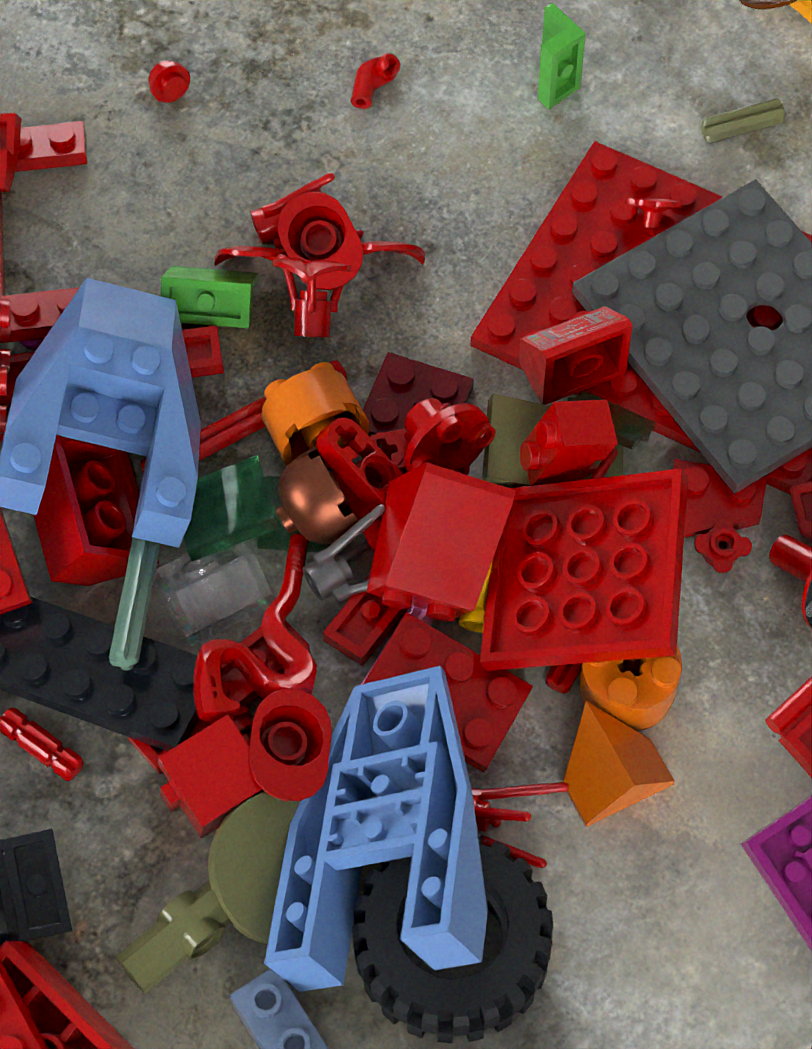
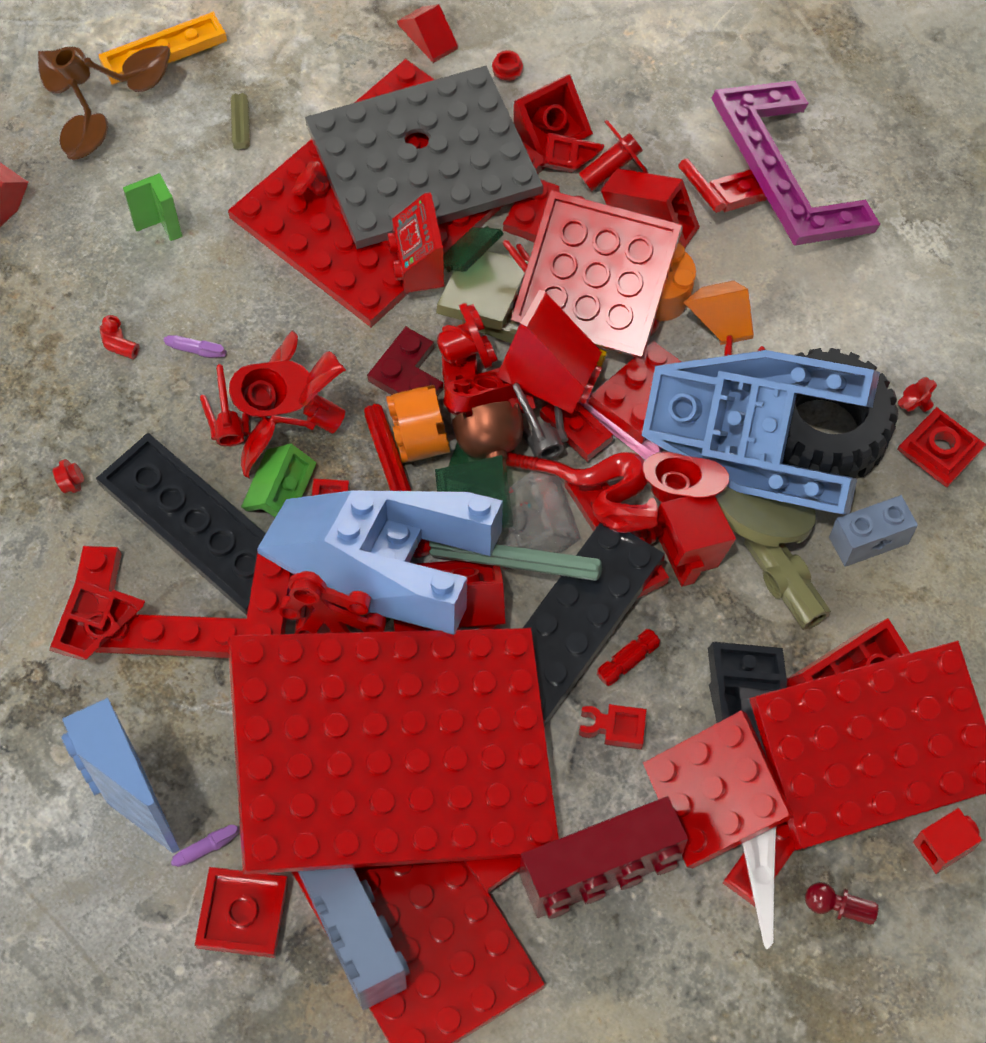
camera: 80 degrees left, 0 degrees up
red brick [520,400,618,486] -> none
none -> black plate [96,433,266,615]
none -> medium lavender piece [163,335,227,358]
none -> red slope [601,168,700,249]

